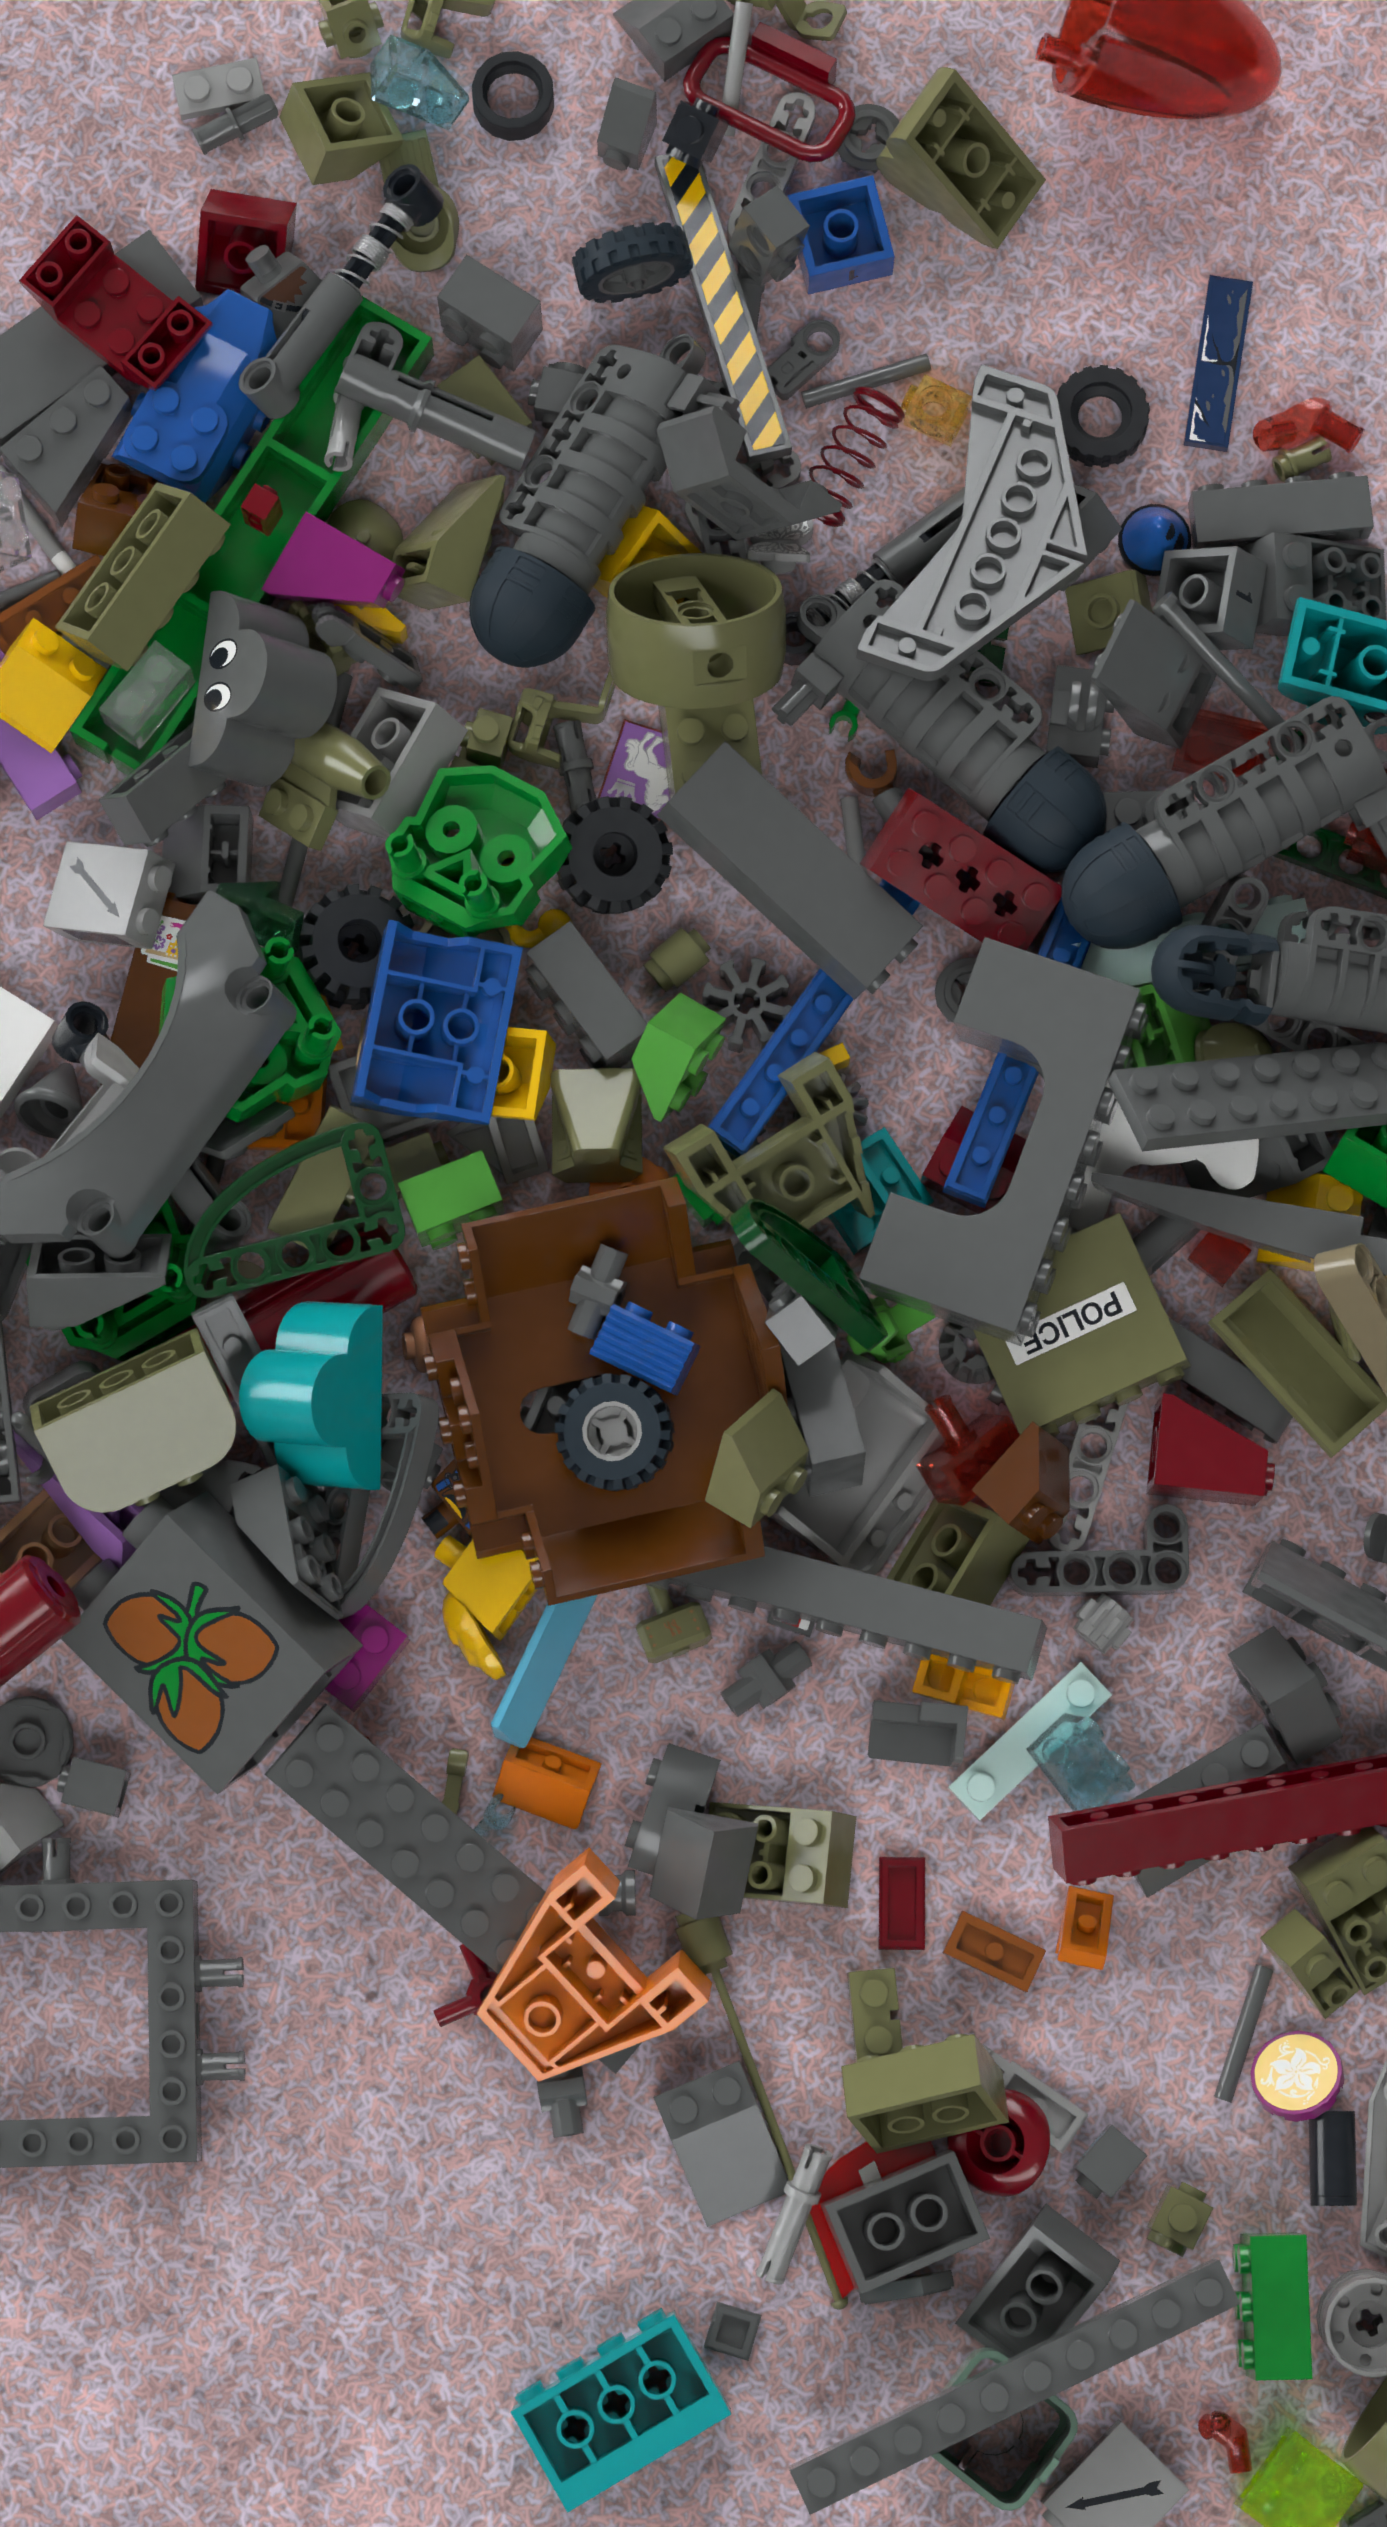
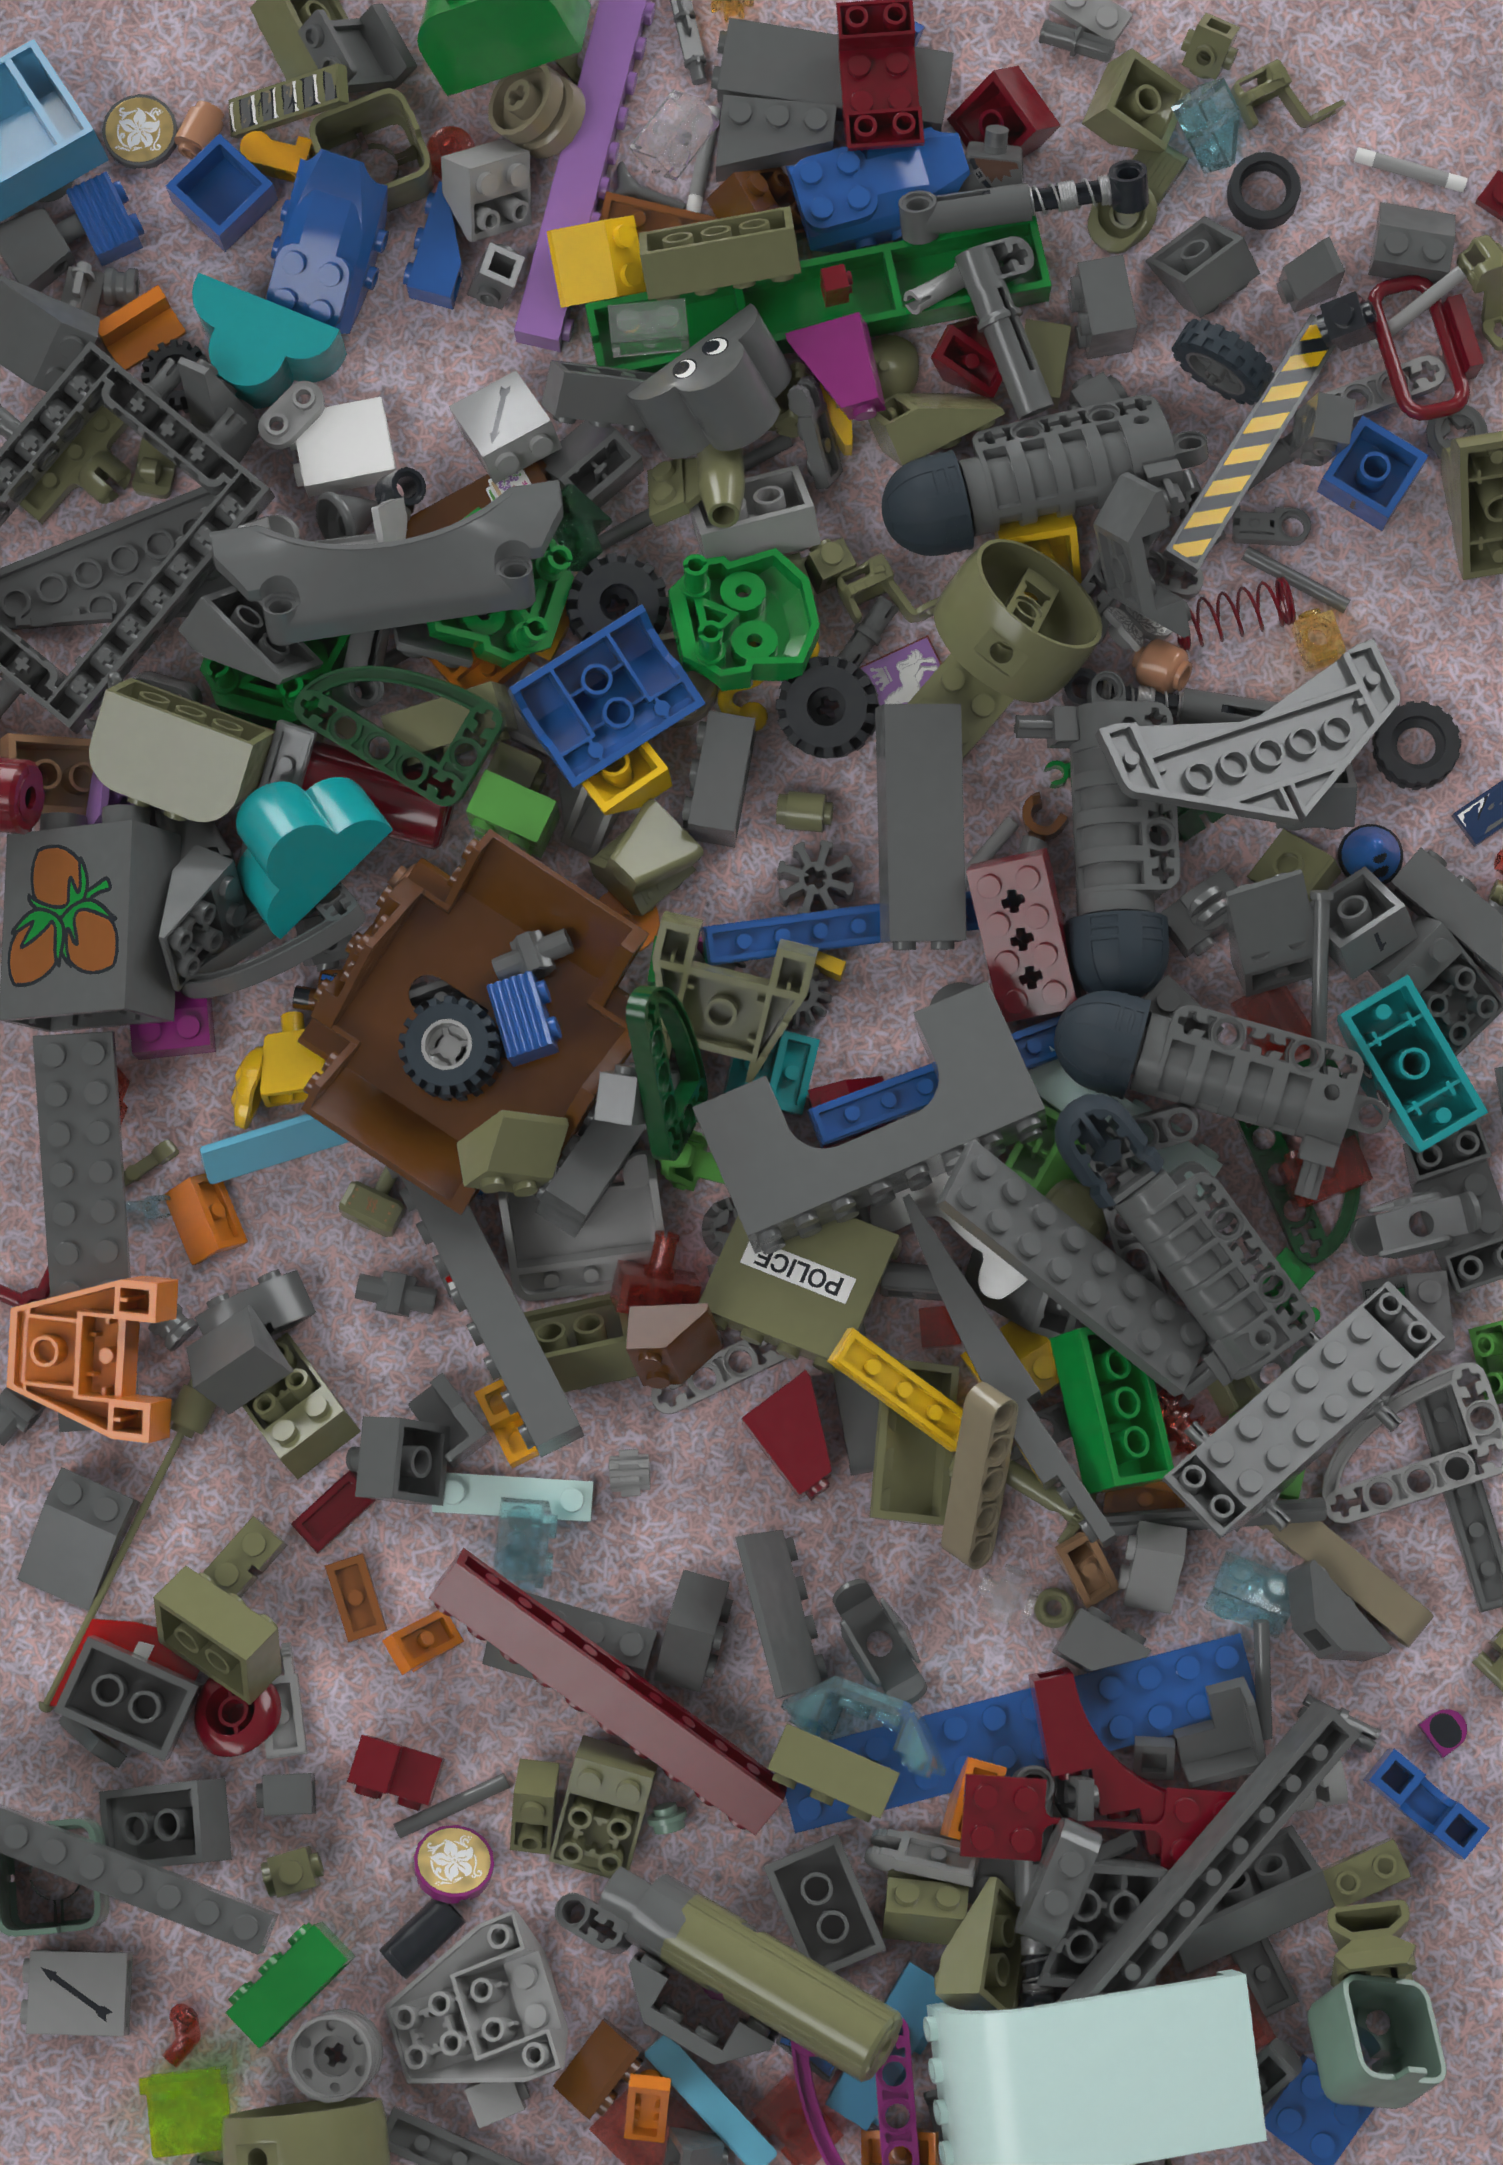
camera: 50 degrees right, 0 degrees up
bright green slope [631,993,726,1122] -> none
light grey pin [756,2144,833,2285] -> none
dark grey beam [1008,1504,1189,1597] -> none
none -> dark grey brick [346,1416,451,1506]
none -> dark red brick [347,1735,445,1811]
none -> yellow tile [827,1328,963,1452]
none -> dark red slope [931,317,1003,399]
none -> nougat head [1132,638,1193,694]
none -> dark grey slope [1145,216,1260,318]

